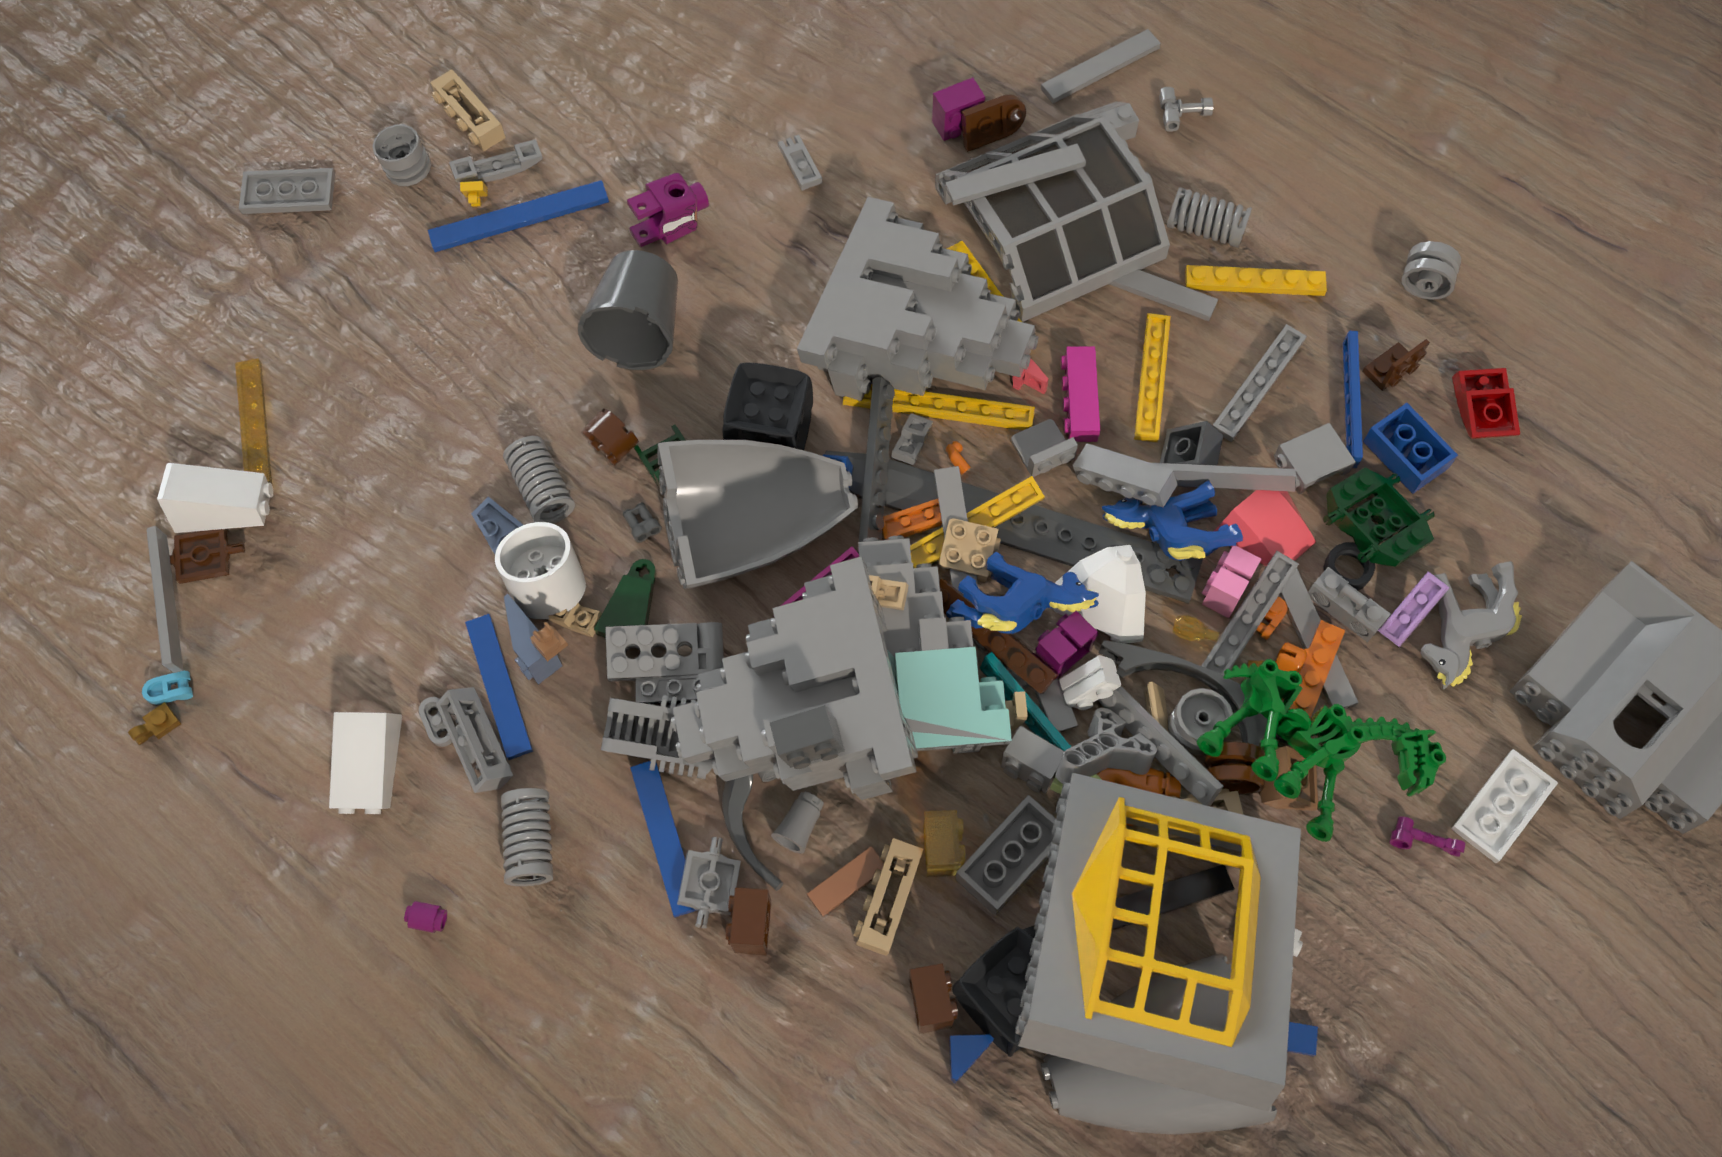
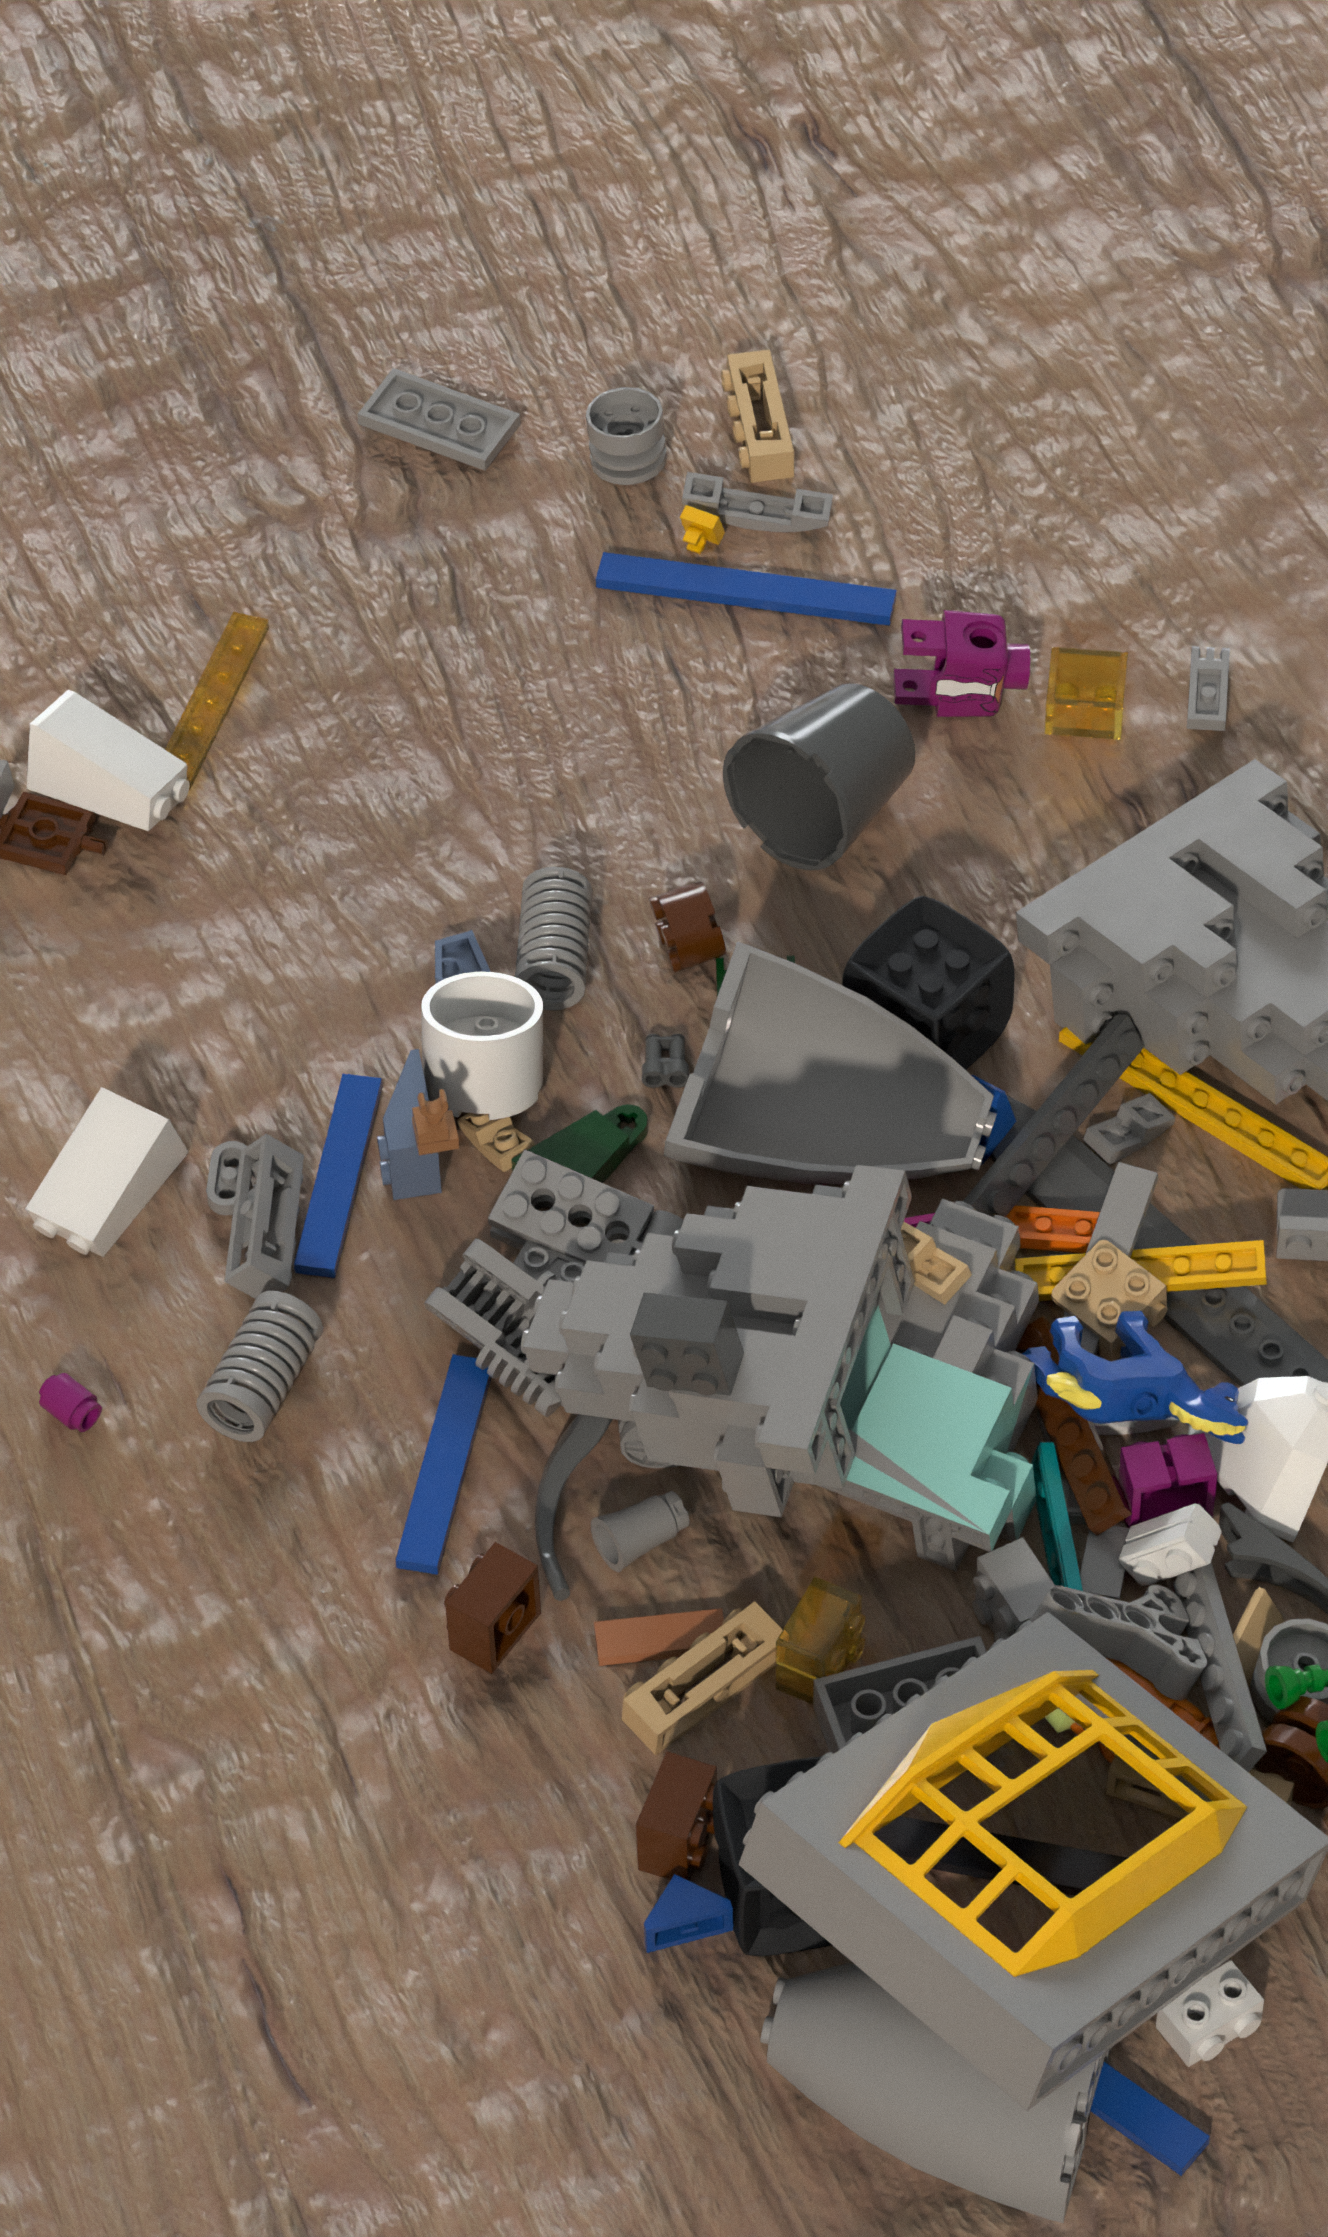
camera: 30 degrees right, 15 degrees down
light grey plate [677,837,741,928] -> none
orange arm [946,441,971,475] -> none
tan slope [1005,691,1028,731] -> none
none -> clear yellow piece [1045,647,1128,740]

